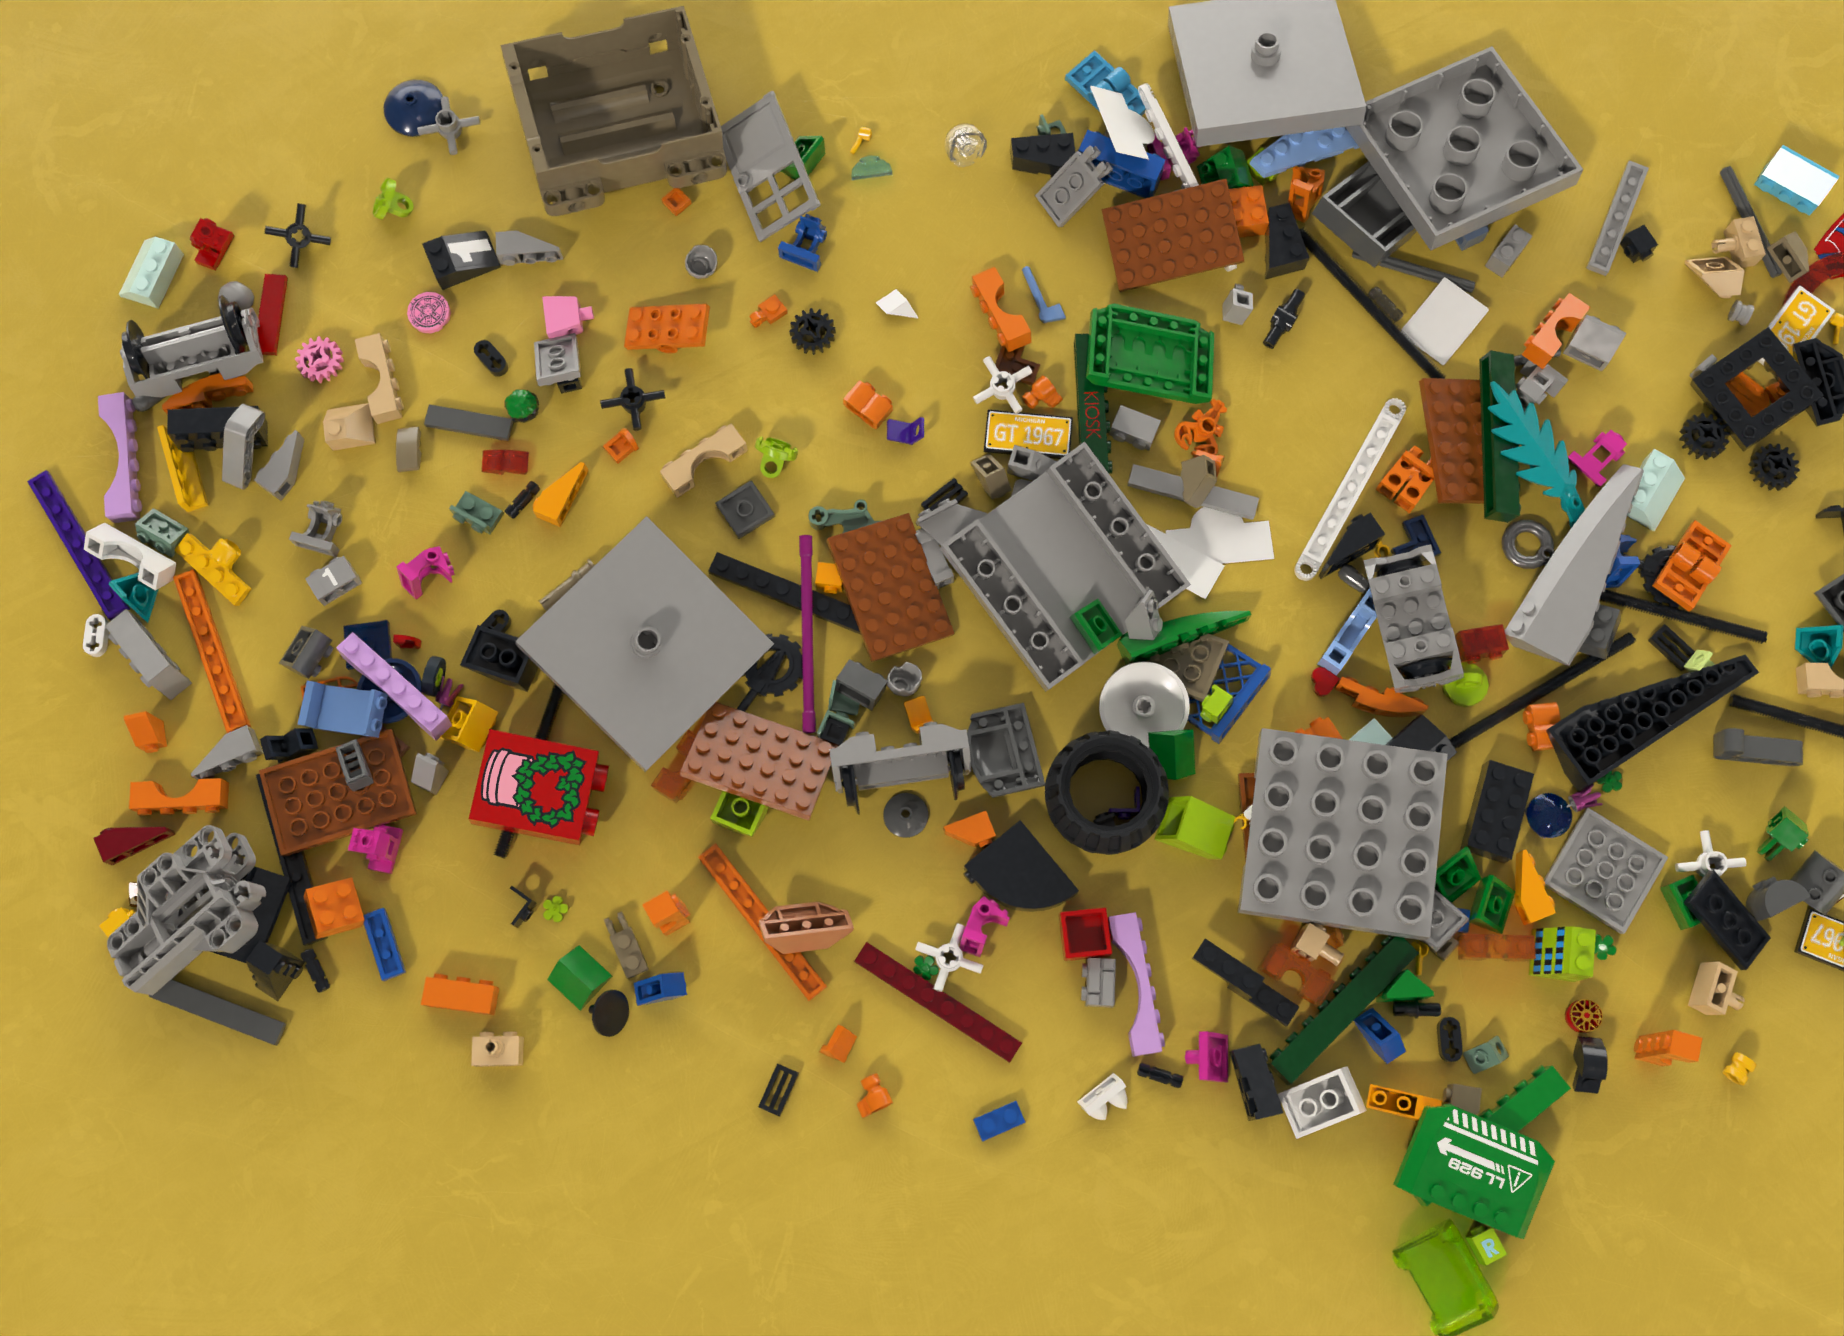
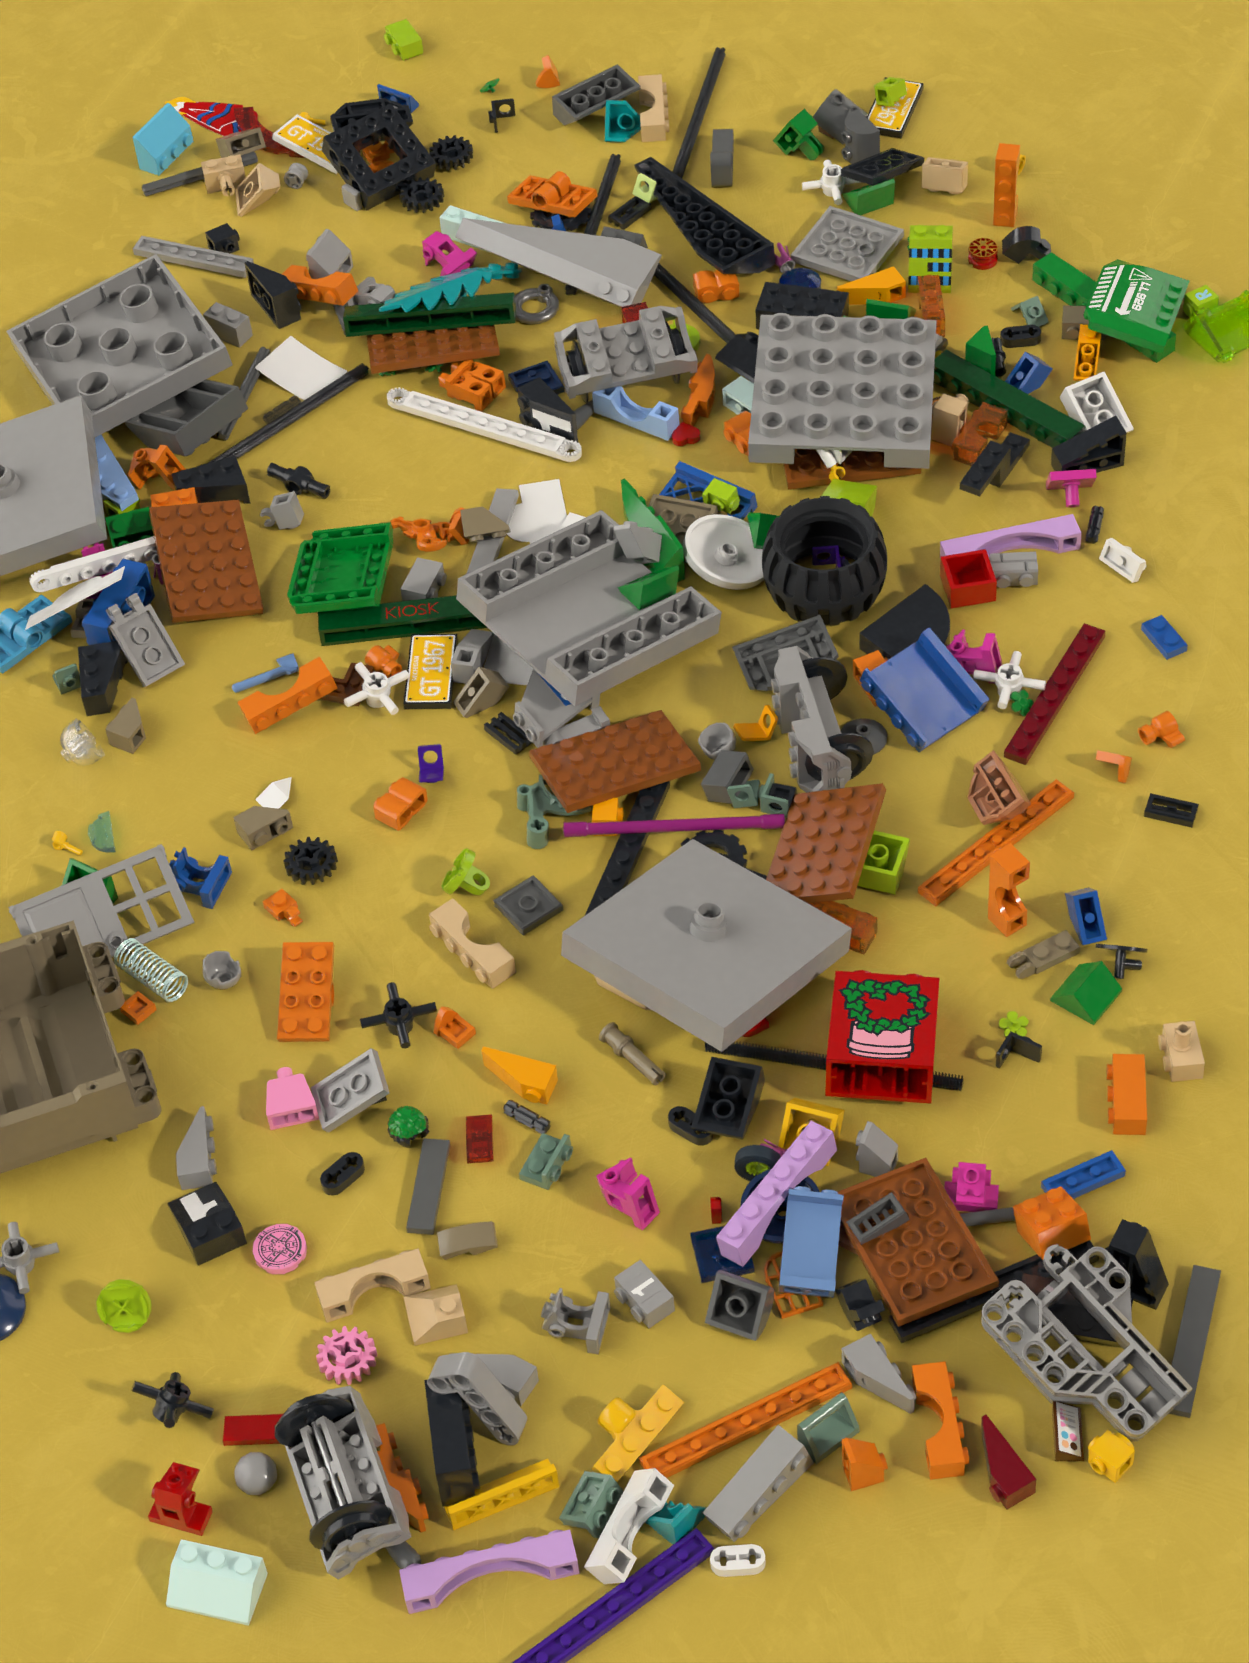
camera: 90 degrees left, 25 degrees down
none -> dark tan slope [105,698,146,754]
none -> light aqua piece [114,938,188,1002]
none -> dark tan slope [233,806,293,851]
none -> black slope [244,261,302,329]
none -> sand green tile [797,1392,860,1465]
none -> panel [859,627,989,752]
none -> dark grey piece [960,1207,1015,1227]

